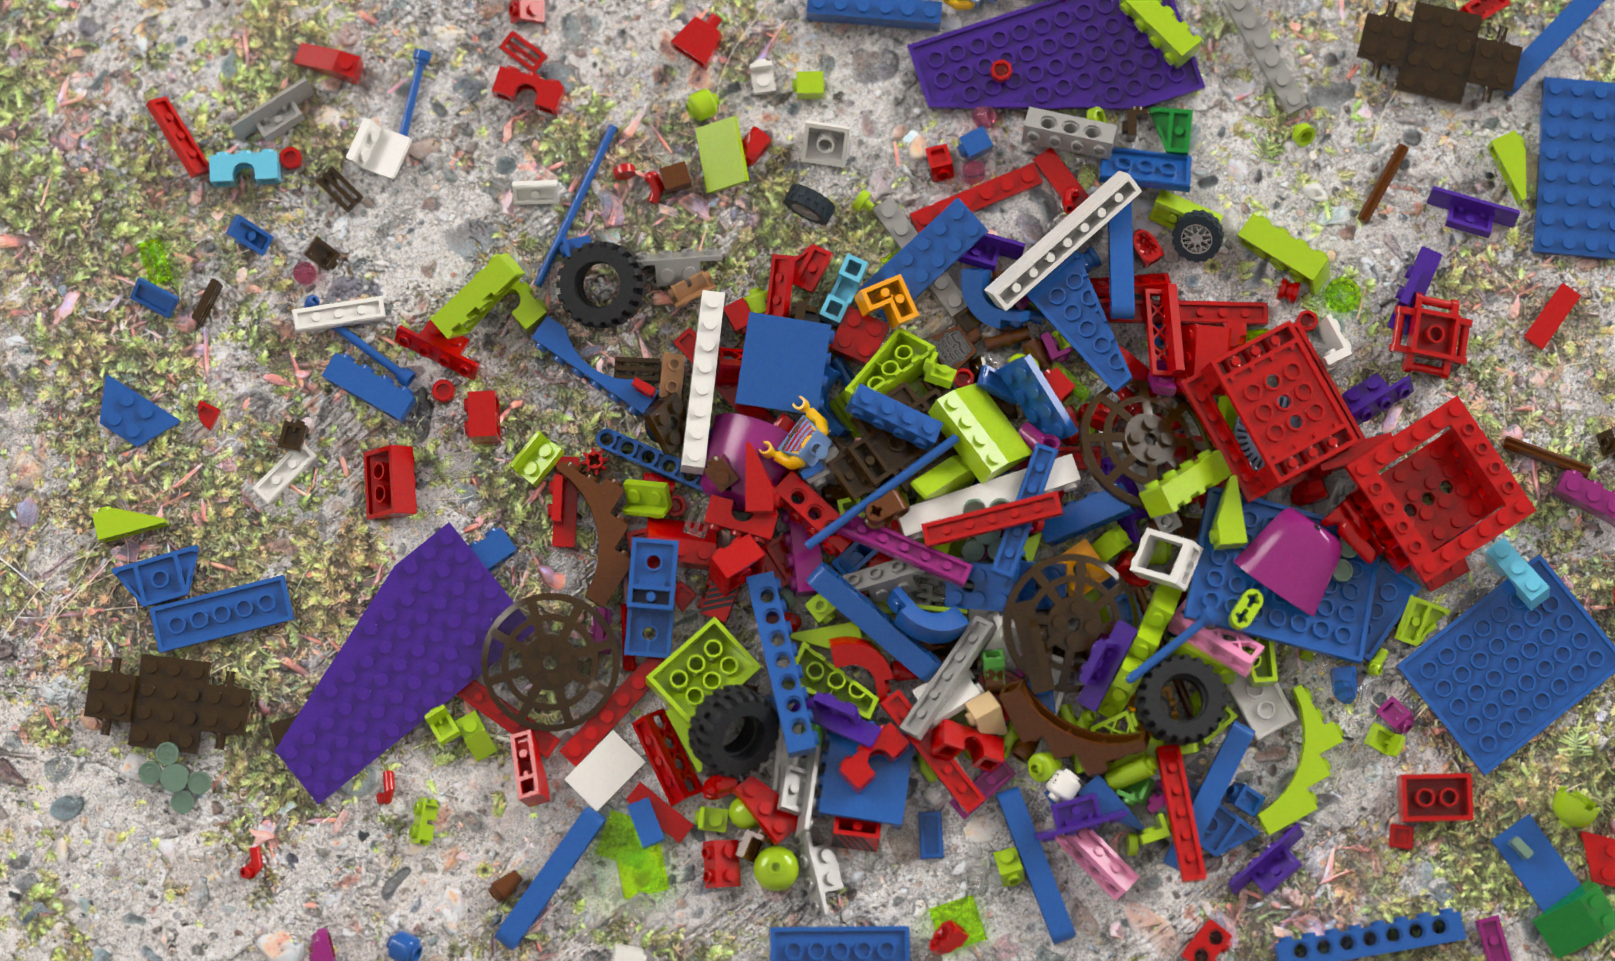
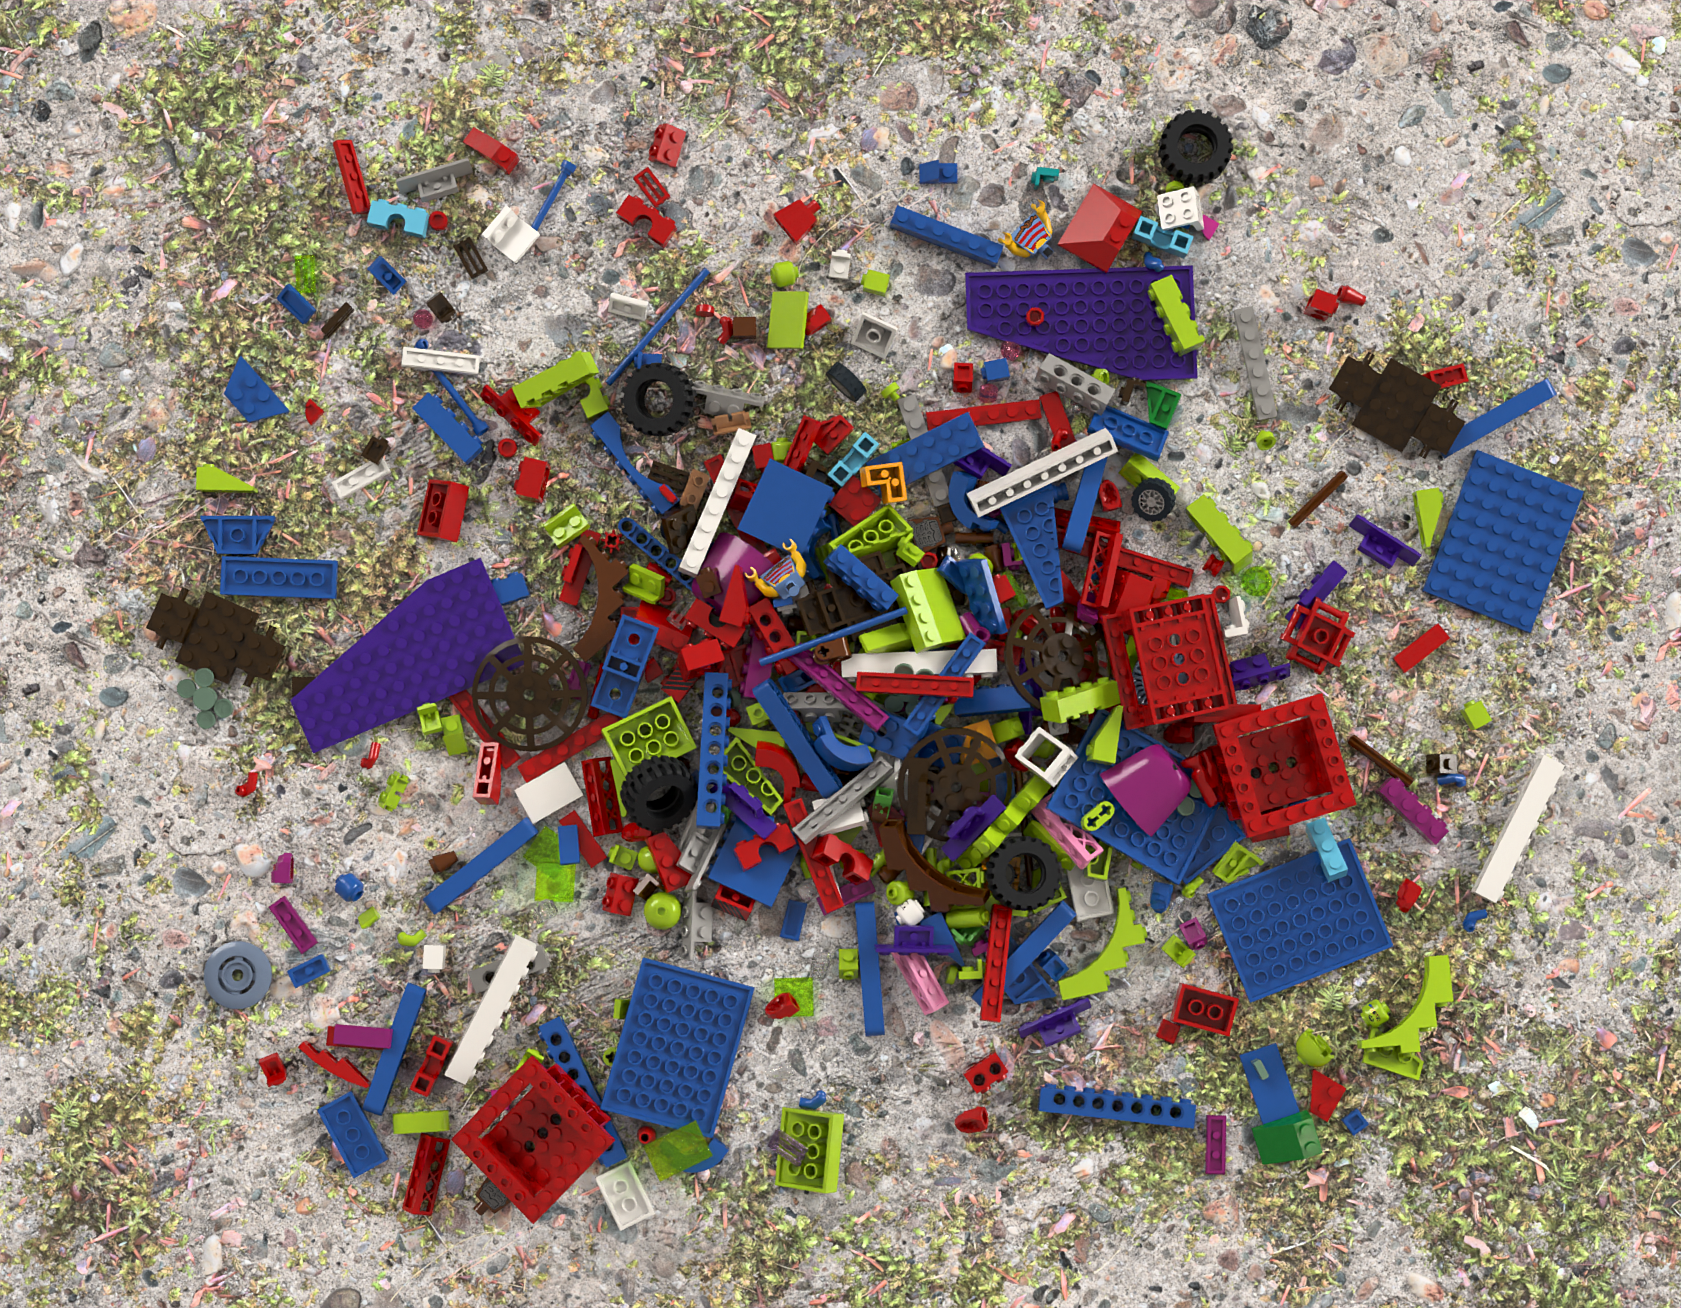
camera: 10 degrees right, 5 degrees up
tan slope [965,691,1008,735] -> none
blue piece [1126,606,1221,684] -> none

